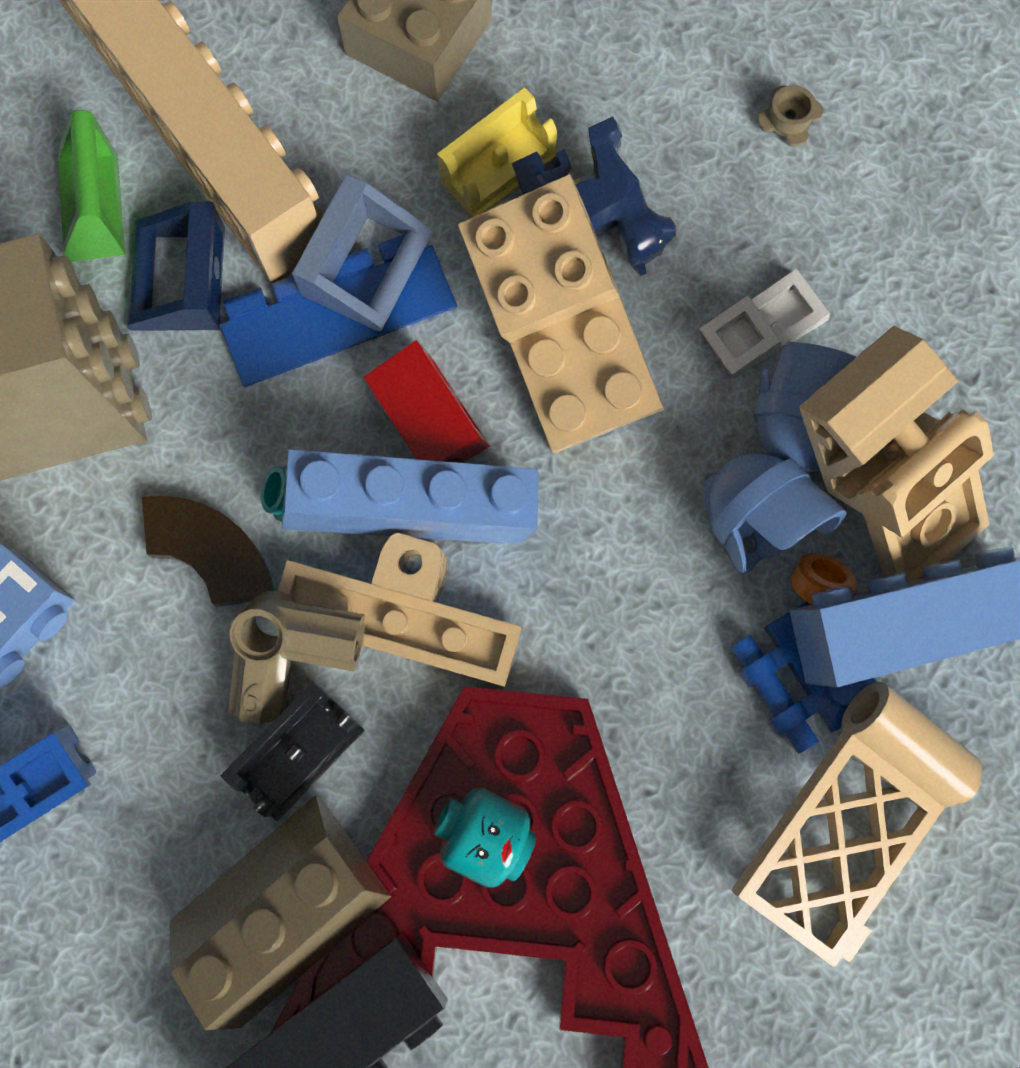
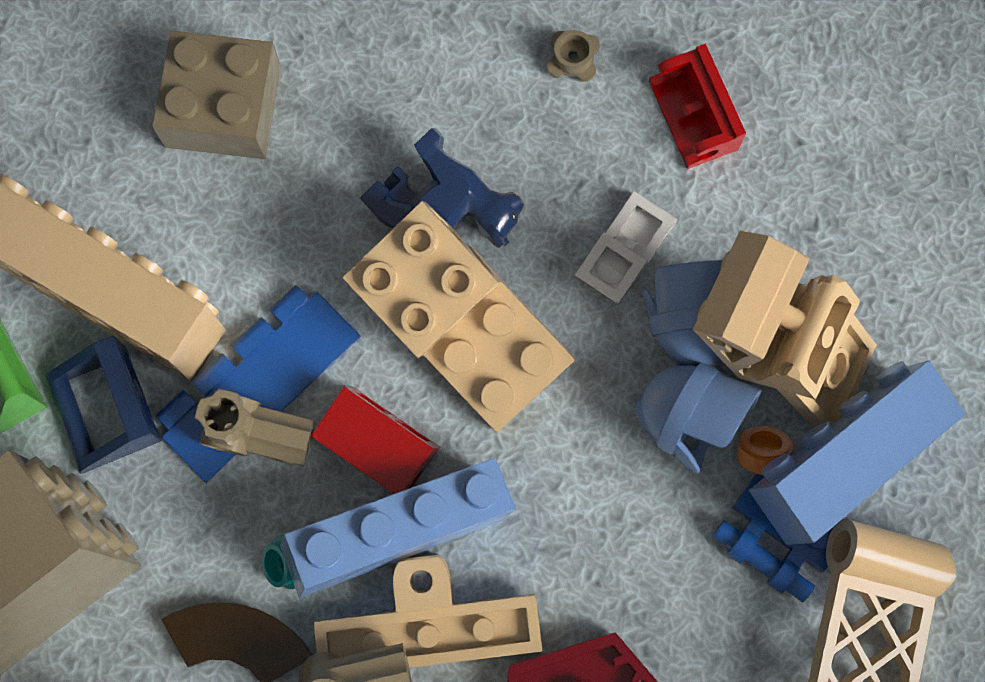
camera: 25 degrees left, 0 degrees up
sand blue tile [292,173,433,331] -> none
light yellow hinge [437,87,558,217] -> none
none -> dark tan piece [195,389,315,467]
none -> red hinge [648,43,746,169]

